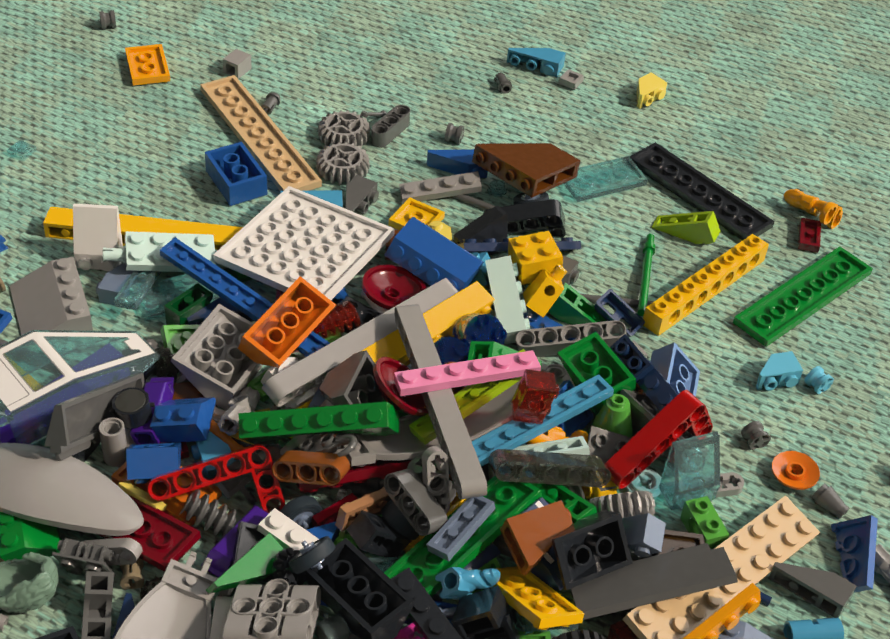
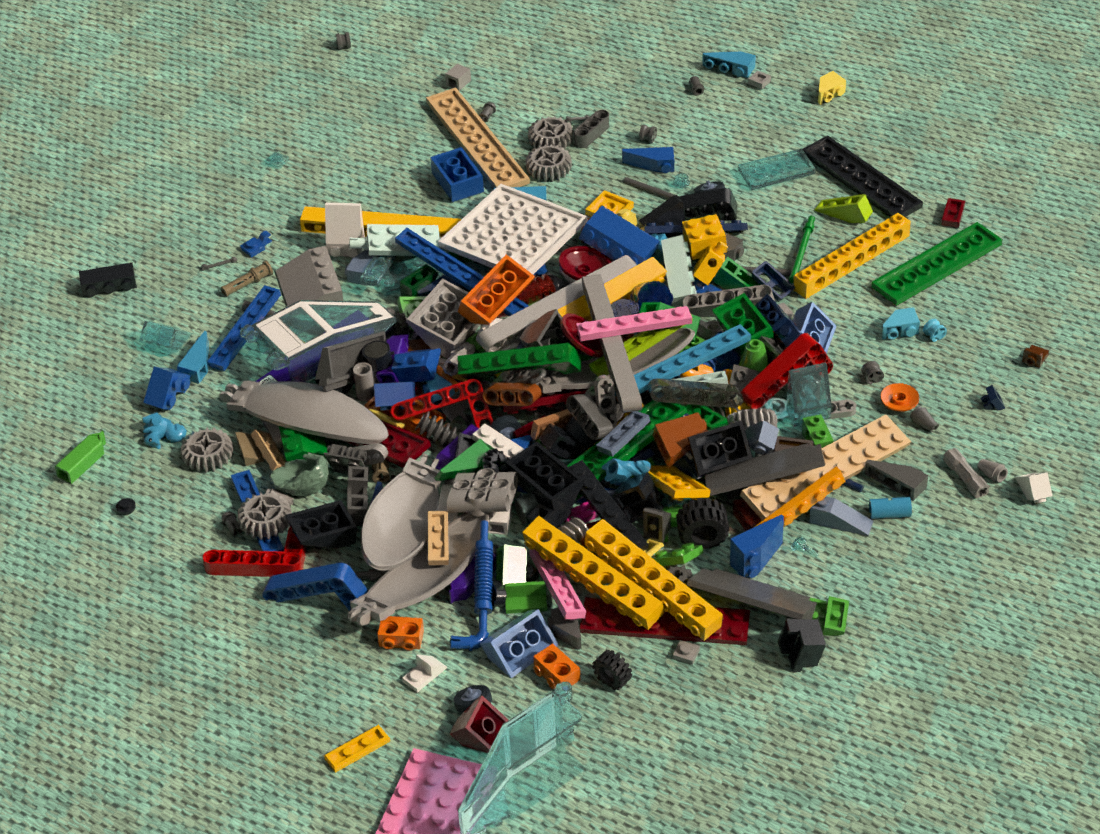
camera: 10 degrees right, 0 degrees up
light orange plate [125,44,170,86] -> none
black wheel [288,536,336,574] -> none
dark grey slope [346,175,379,214] -> none
light grey plate [399,171,482,203] -> none
reddish brown slope [472,143,581,197] -> none
clear red brick [511,369,559,424] -> none
light orange piece [784,189,843,229] -> none
blue wing [831,515,878,592] -> none

